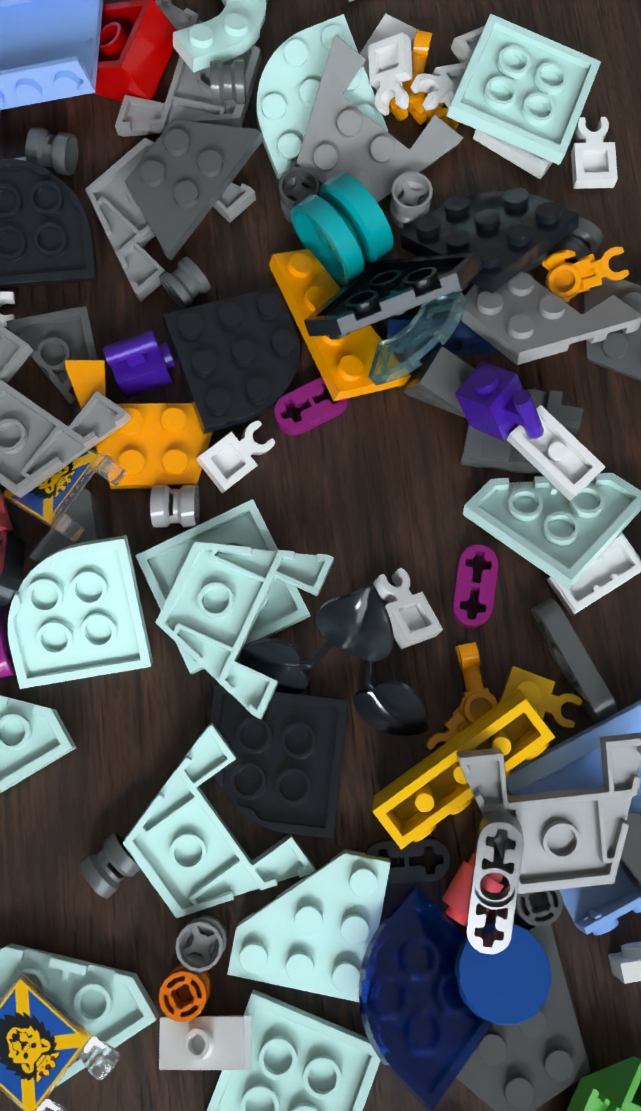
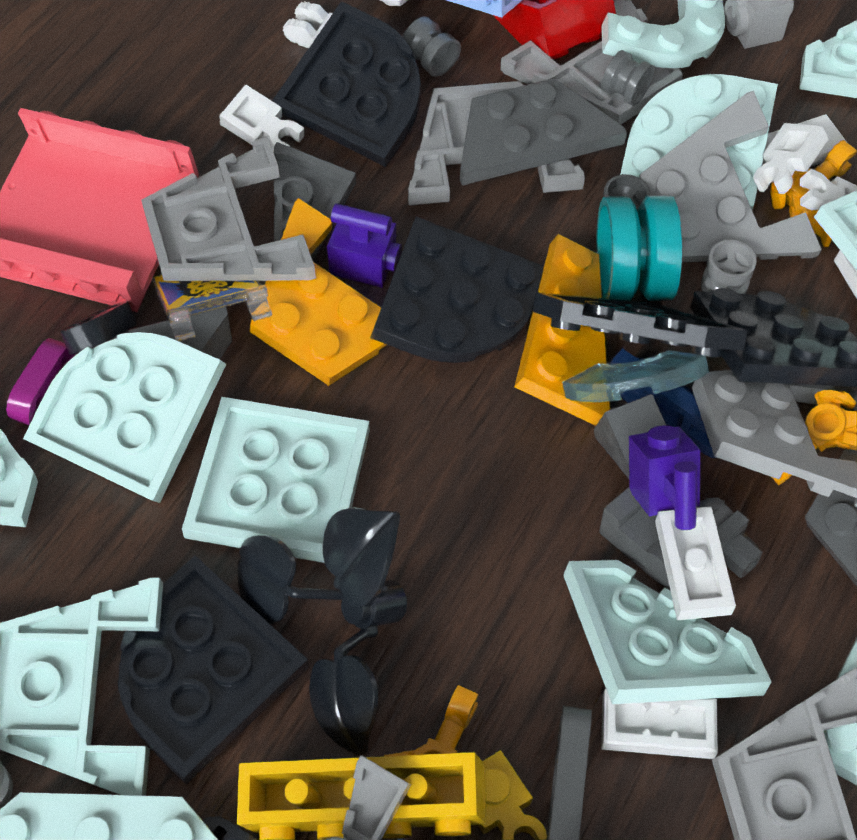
camera: 30 degrees right, 20 degrees down
light grey wheel [150,485,200,527] -> none
light aqua wing [155,542,334,720] -> none
dark grey wheel [159,256,211,309] -> none
white plate [196,420,275,493] -> none
magenta beam [274,377,349,435] -> none
white plate [373,568,443,649] -> none
magenta beam [451,545,498,628] -> none

